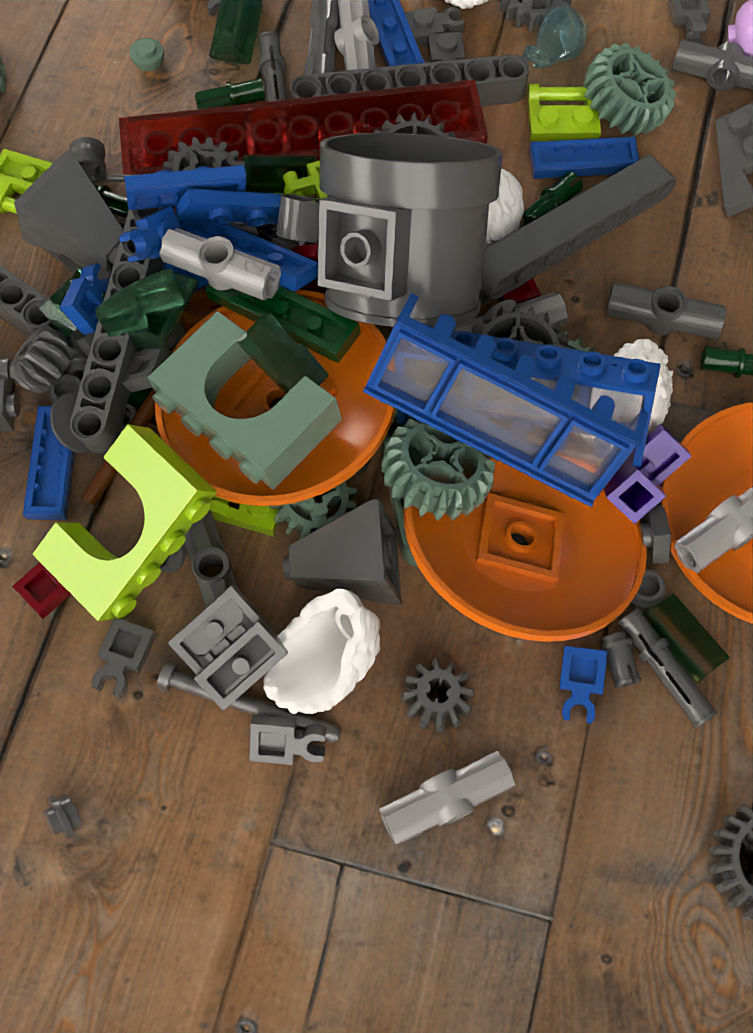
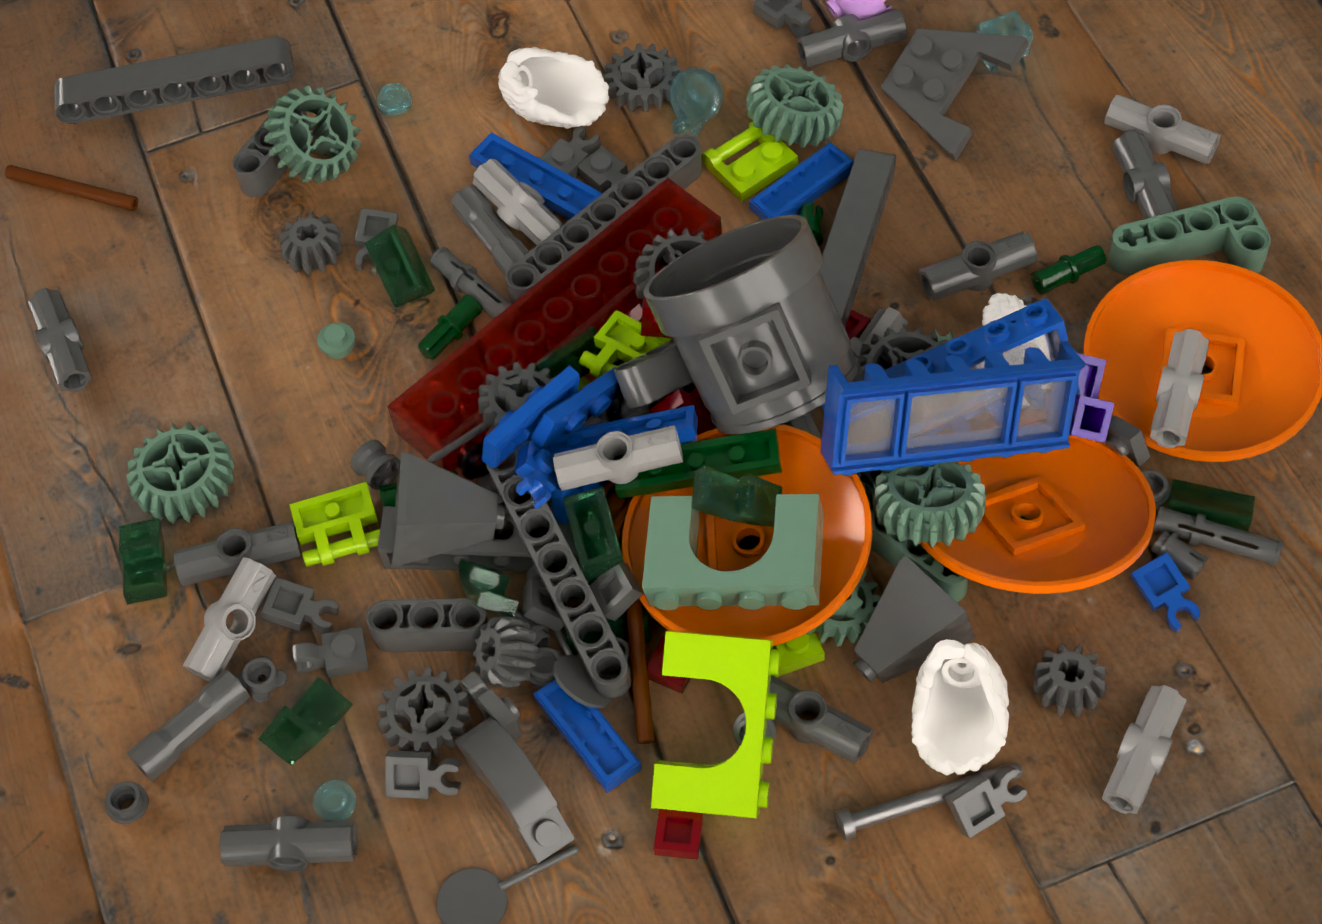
camera: 30 degrees left, 10 degrees down
blue plate [60,263,110,335] -> none
dark grey plate [92,617,156,699] -> none
clear green slope [95,268,185,337] -> none
slope [168,583,288,711] -> none

